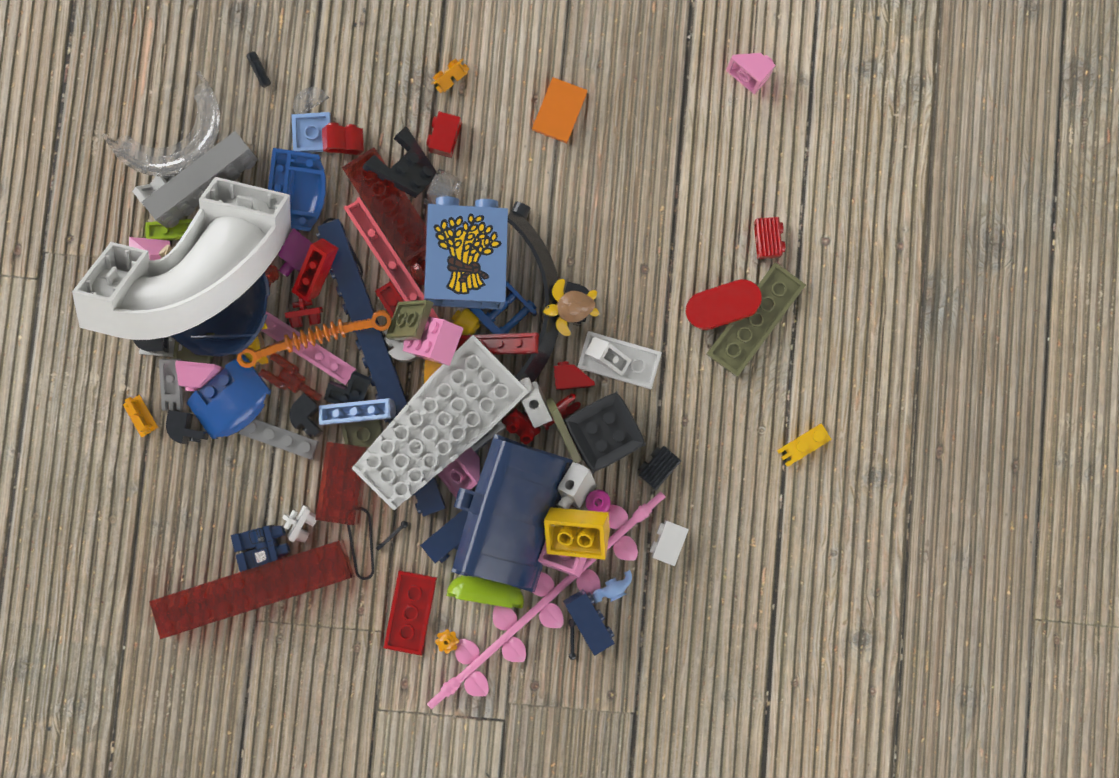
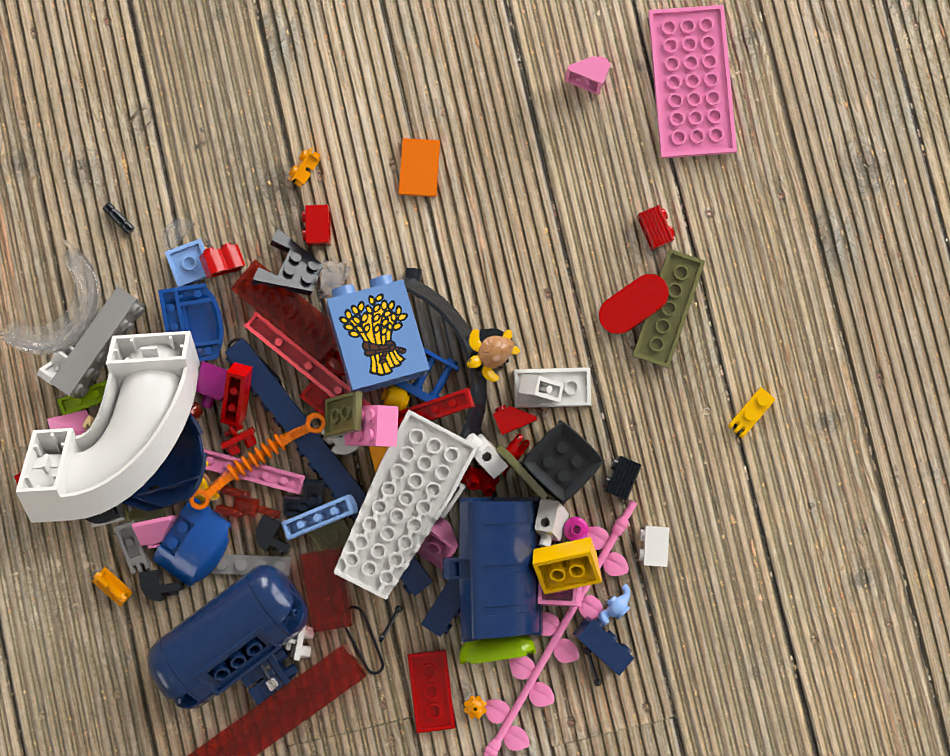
camera: 20 degrees left, 0 degrees up
none -> dark blue piece [147,565,308,709]
none -> bright pink plate [648,5,737,159]

